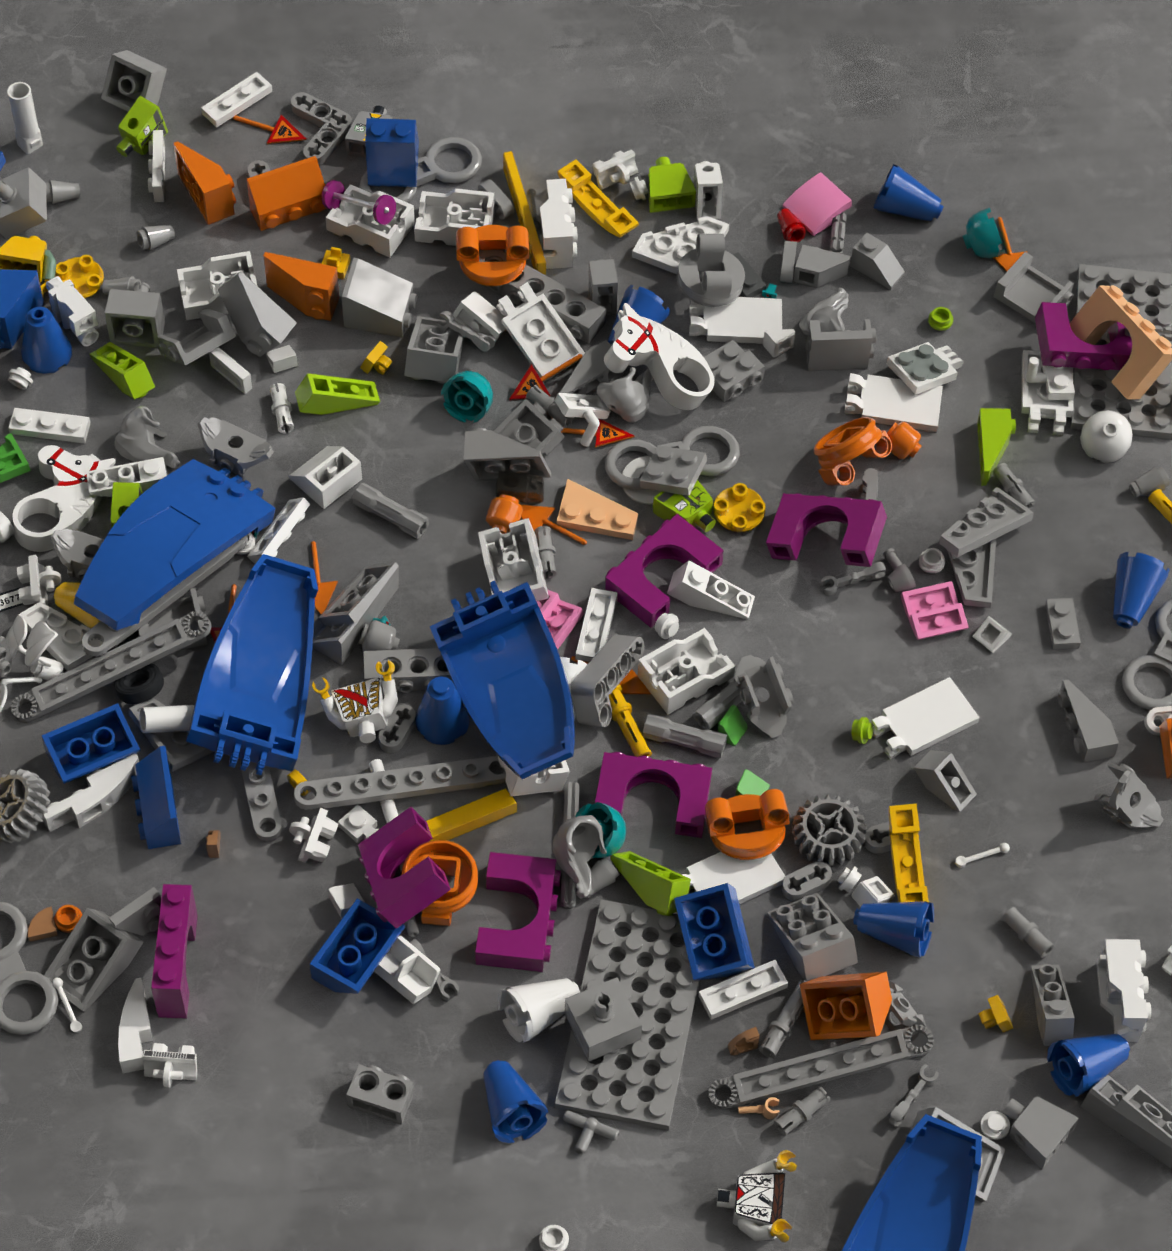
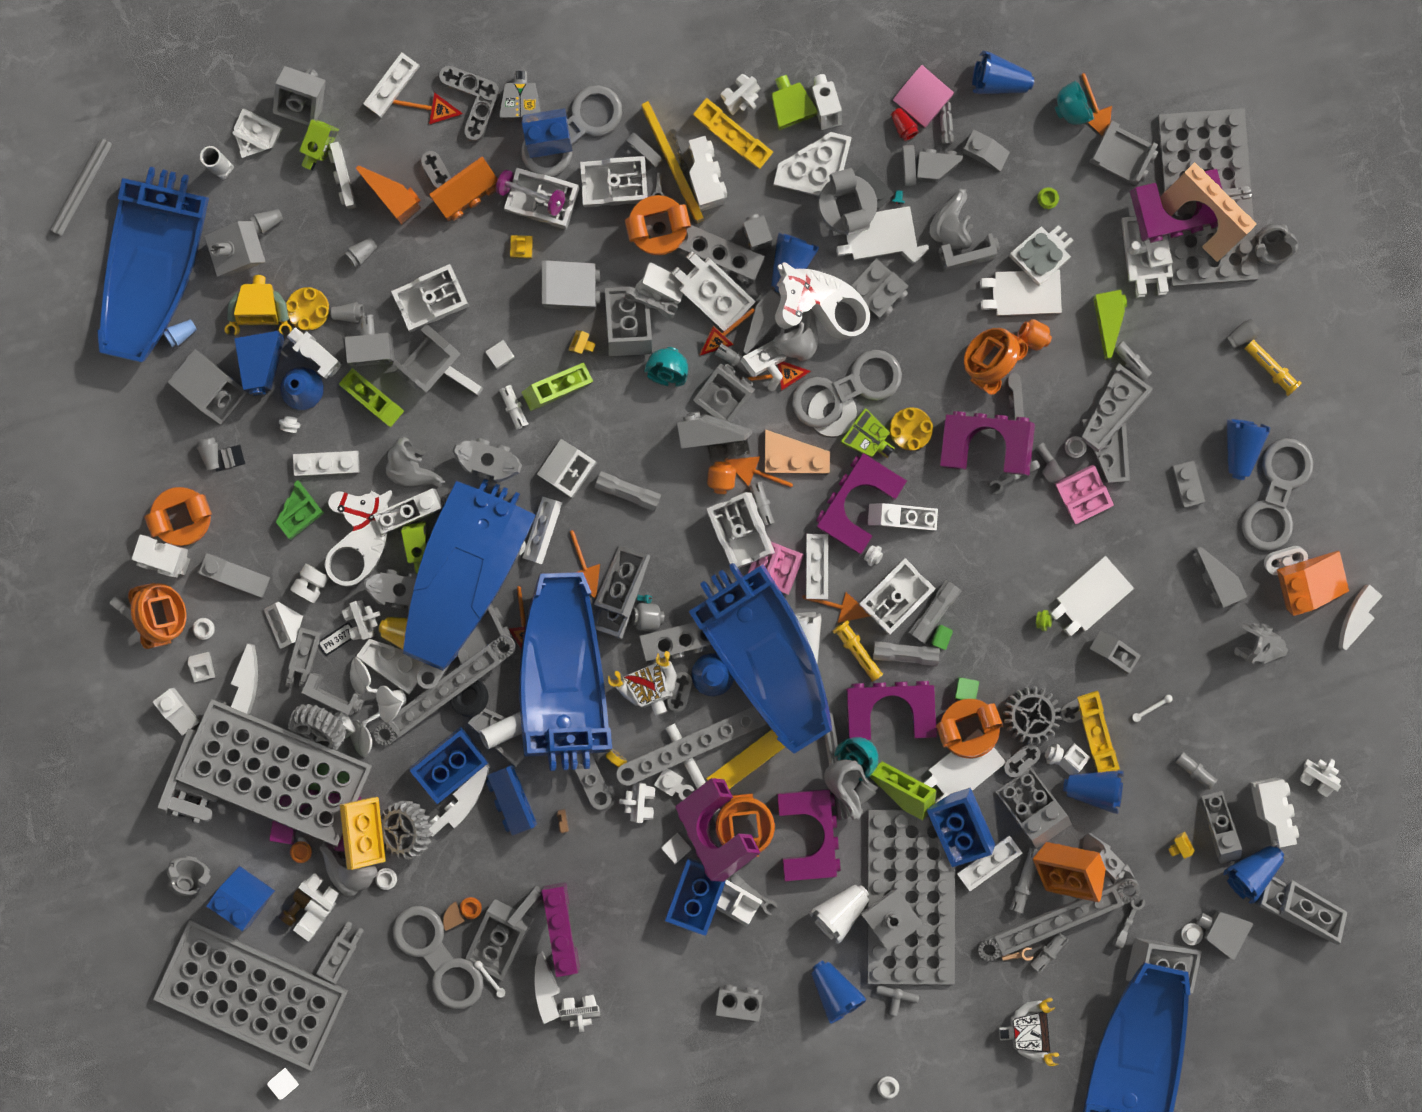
camera: 10 degrees left, 30 degrees up
light grey slope [218,271,297,357] -> none
orange slope [263,252,339,321] -> none
light grey beam [570,634,645,727] -> none
white plate [629,176,649,200] -> none
light grey plate [640,445,707,496] -> none
medium nougat tile [728,1027,760,1056] -> none
light grey piece [734,655,793,738] -> none
white slope [972,616,1012,653] -> none
white cylinder [1080,410,1133,463] -> none
none -> white slope [233,109,283,158]

